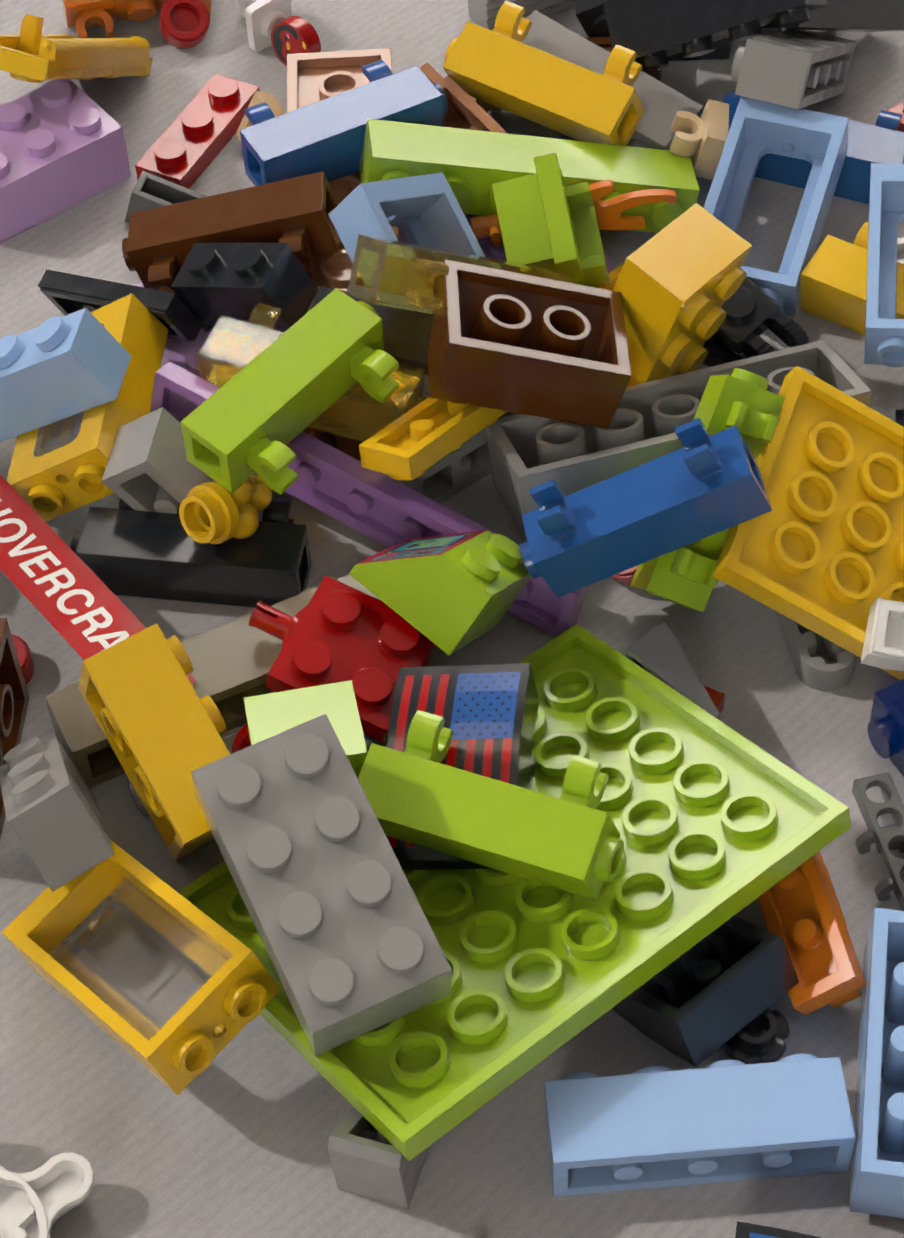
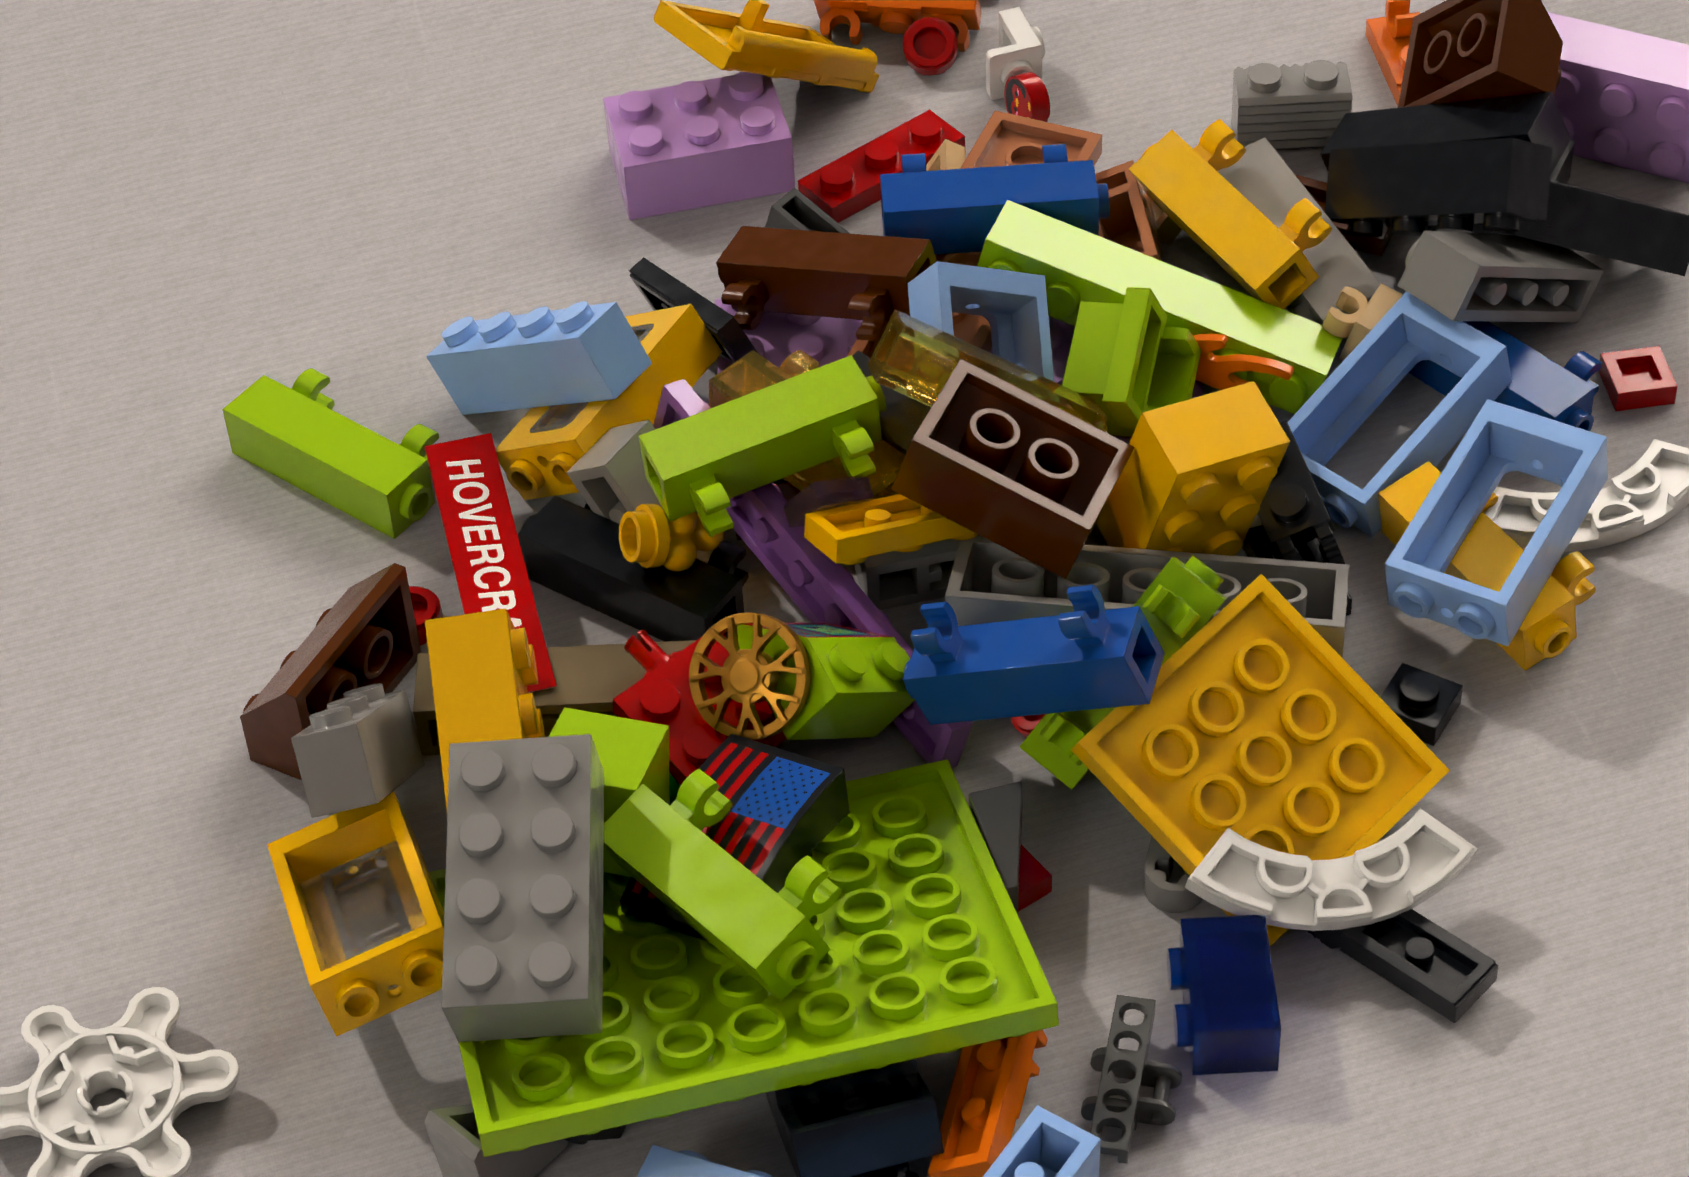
camera: 25 degrees right, 5 degrees down
black brick [171,243,318,334] -> none
none -> pearl gold wheel [689,613,811,740]
none -> tile [783,475,874,528]

